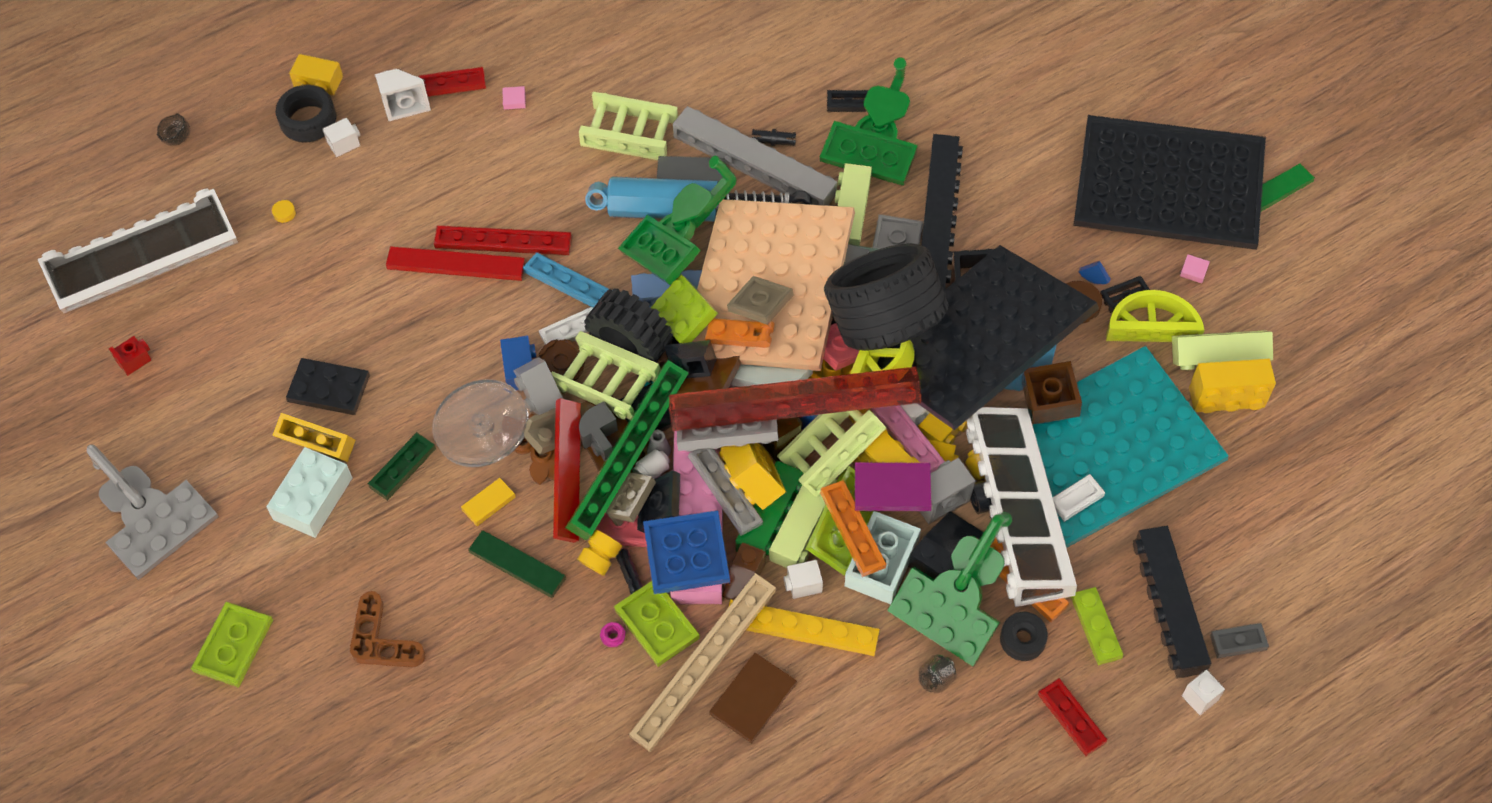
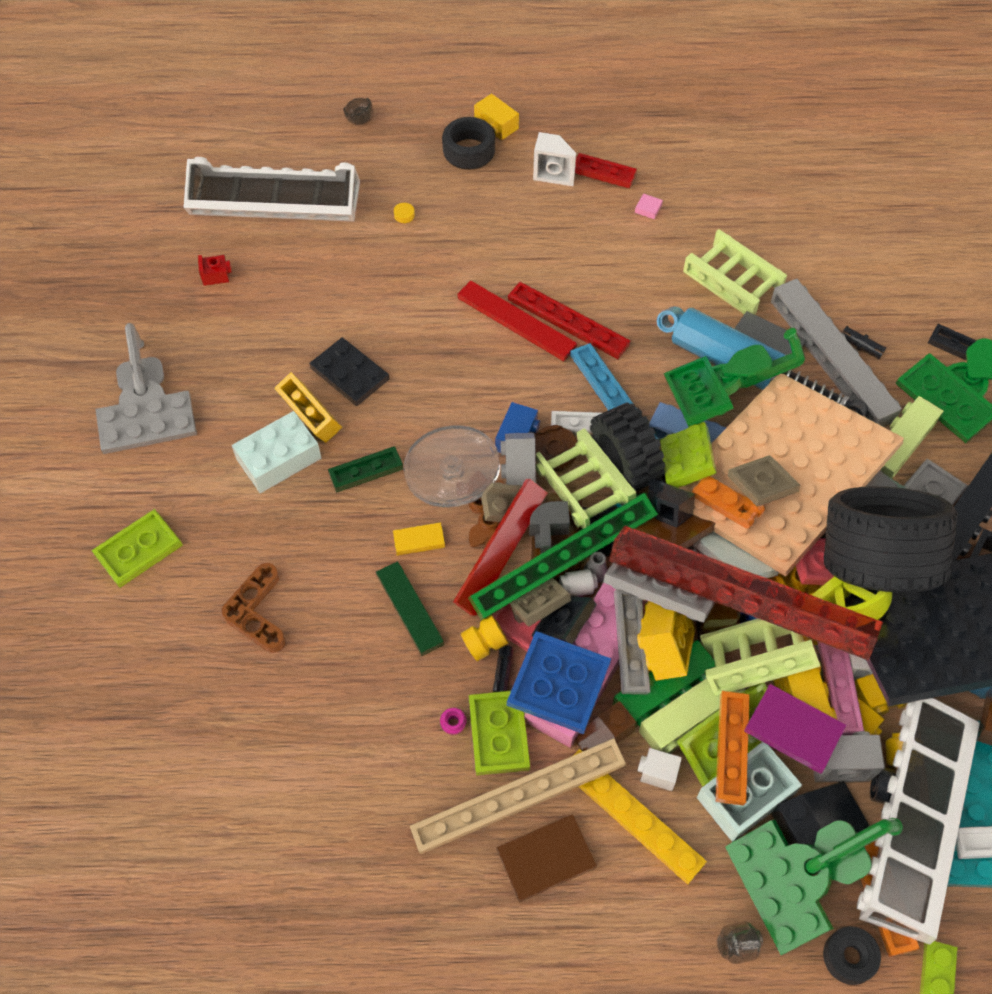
camera: 30 degrees right, 0 degrees up
white brick [323,118,360,157] -> none

